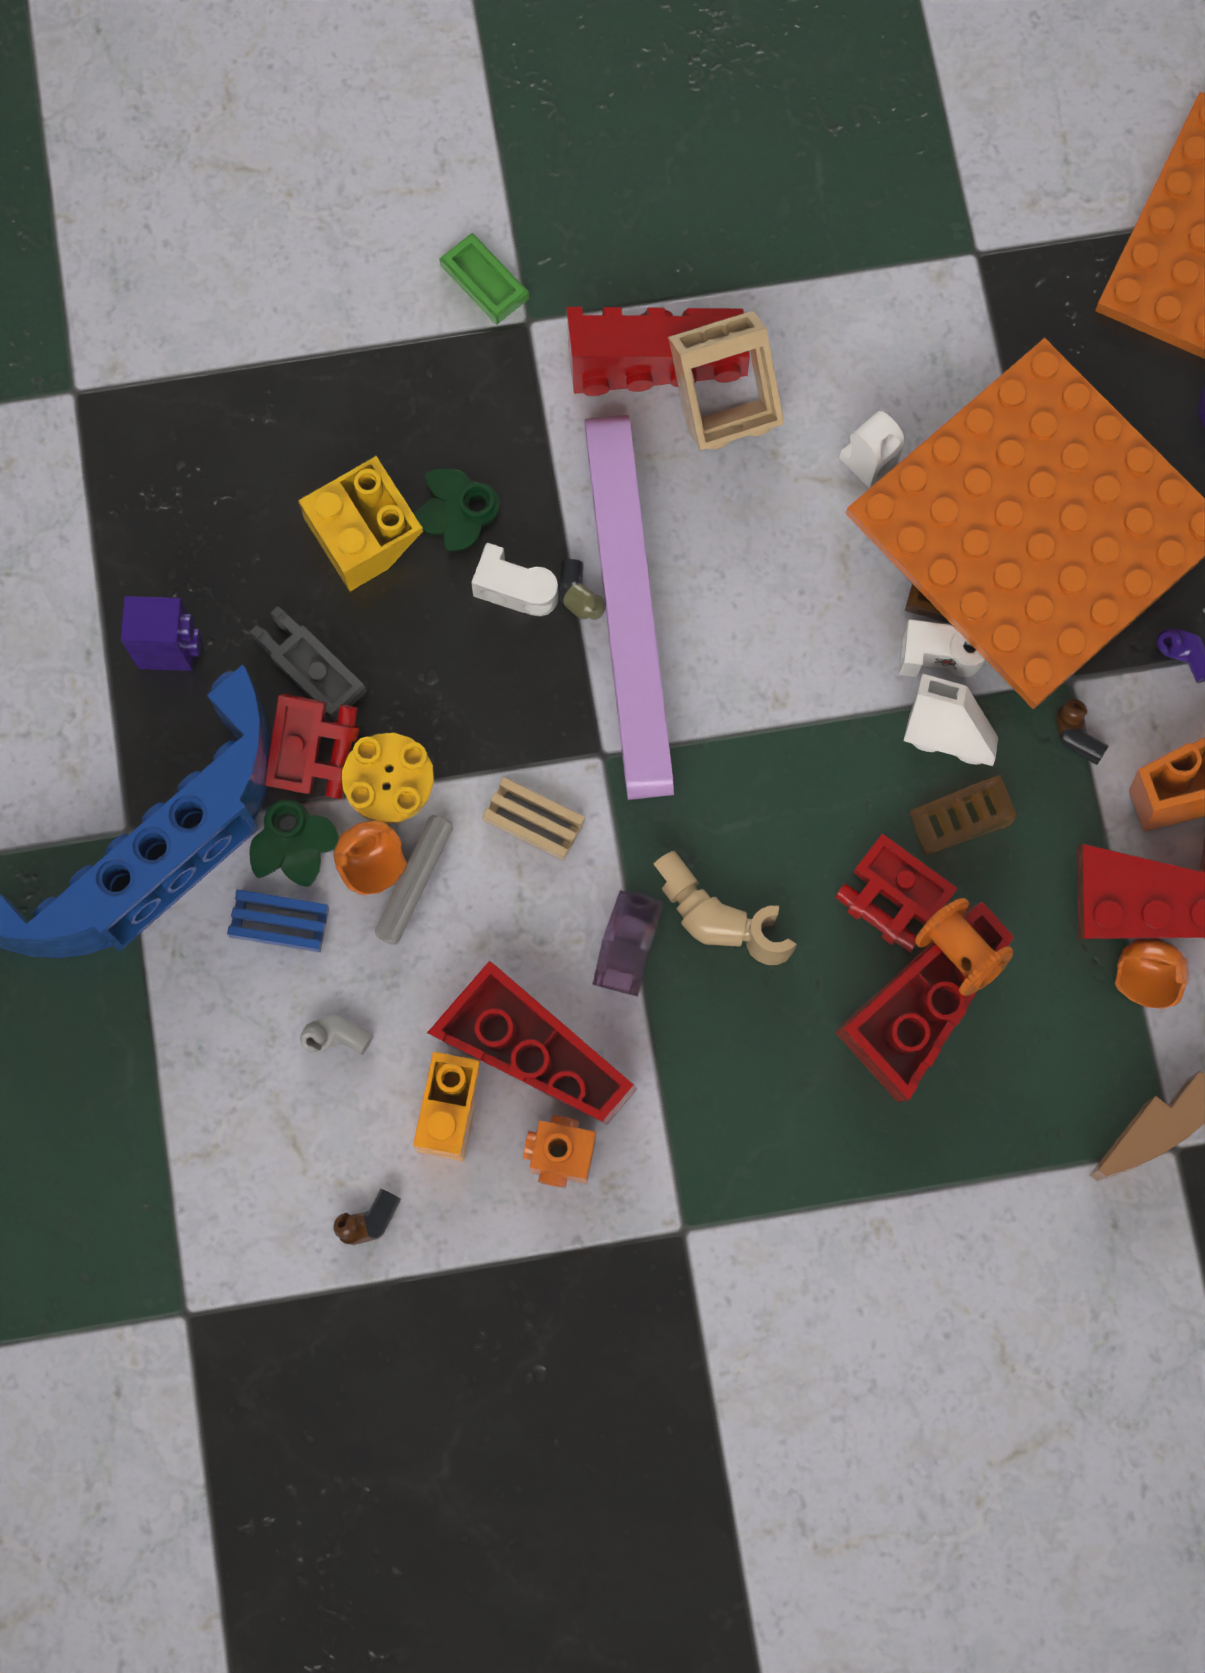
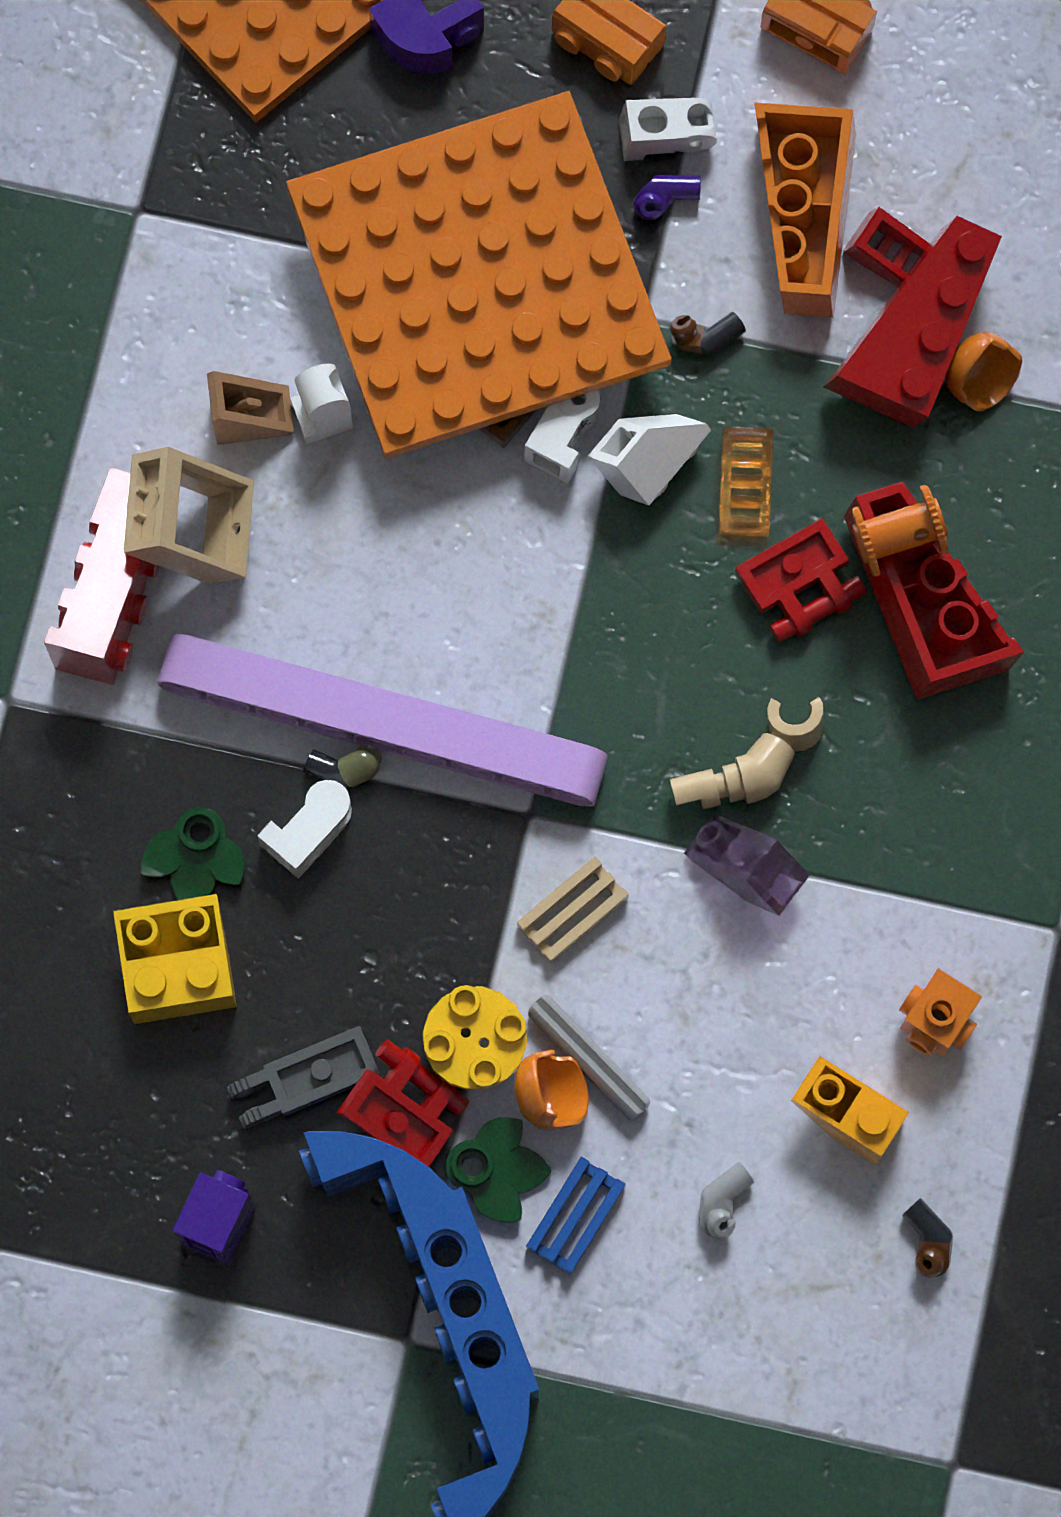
camera: 70 degrees left, 0 degrees up
red wedge [427,960,637,1125] -> none
none -> medium nougat slope [207,371,294,445]

